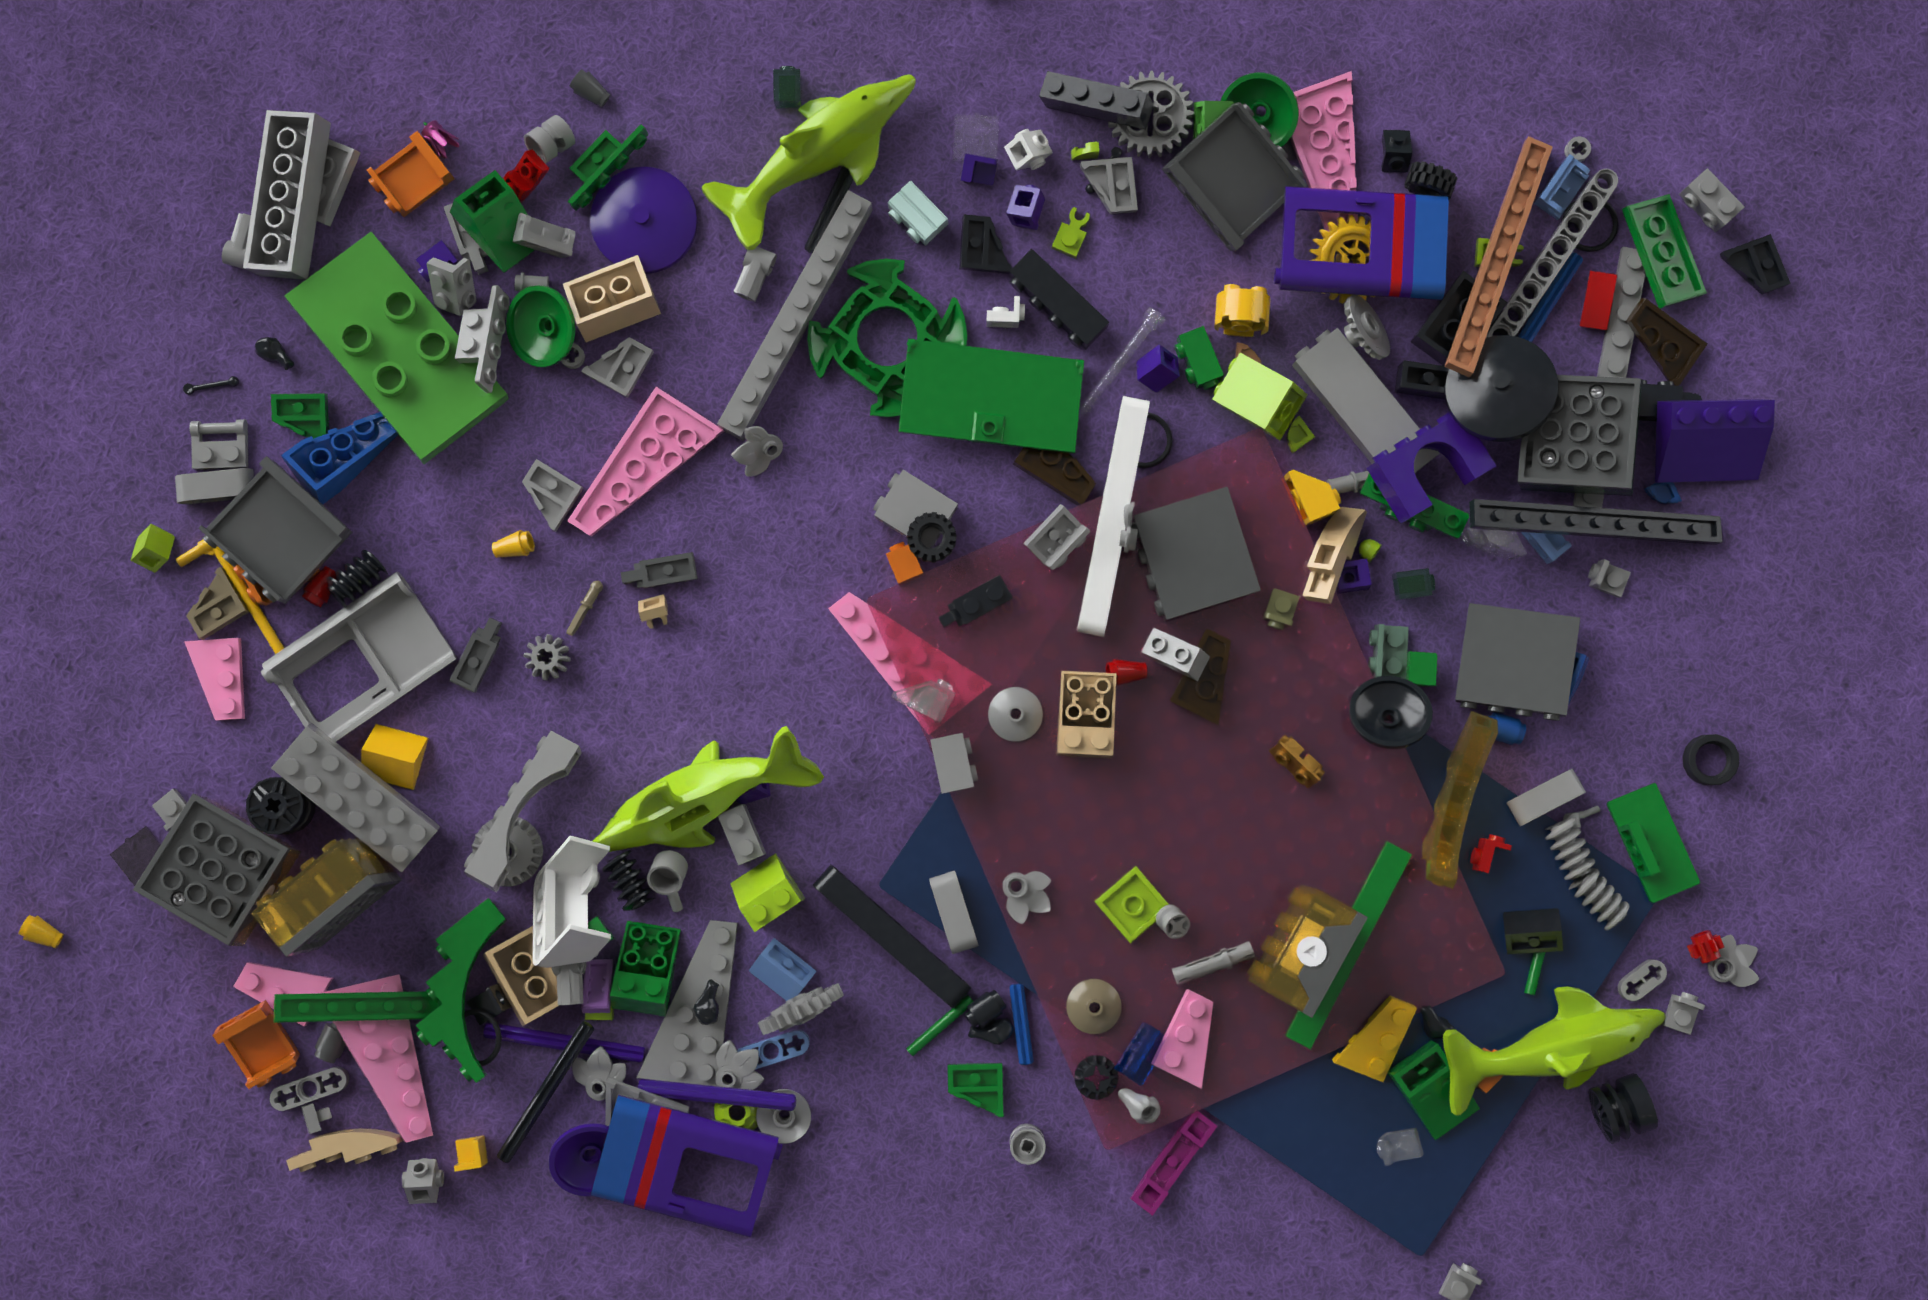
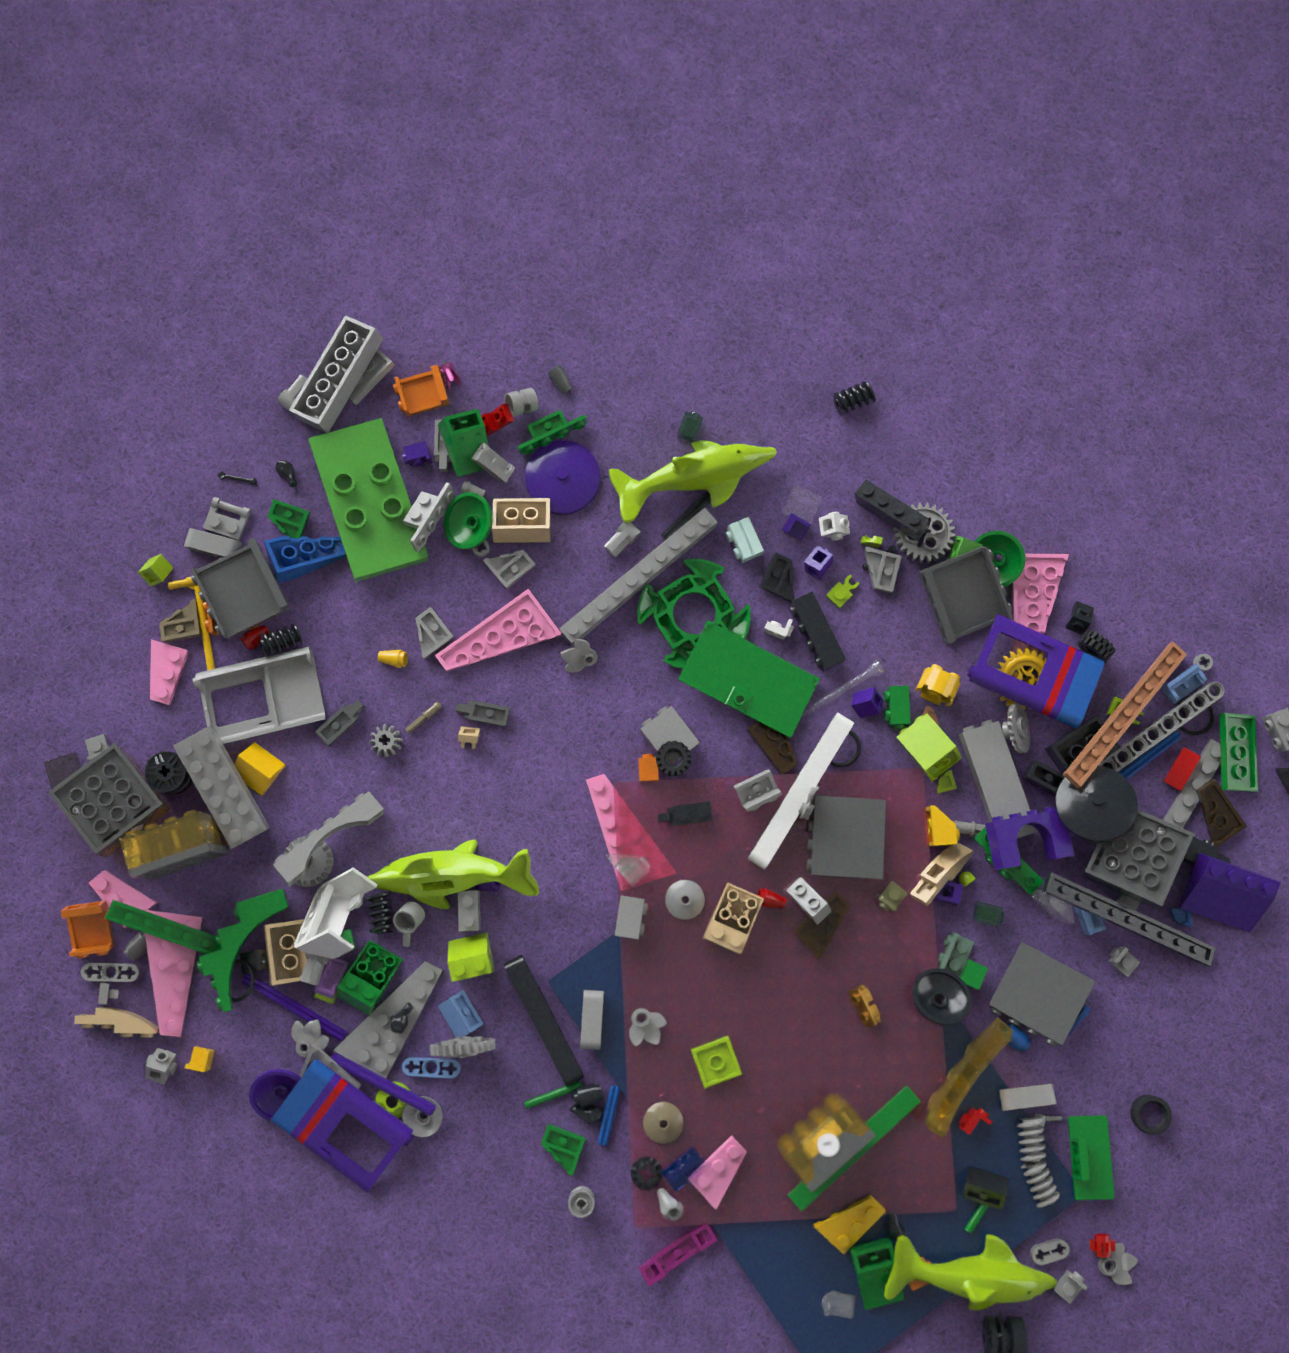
camera: 15 degrees right, 5 degrees down
light grey bracket [426,257,477,316] -> none
black axle [497,1021,594,1163] -> none
light grey plate [715,1040,764,1090] -> none
light grey wheel [1156,904,1190,939] -> none
light grey pin [1172,941,1255,986] -> none

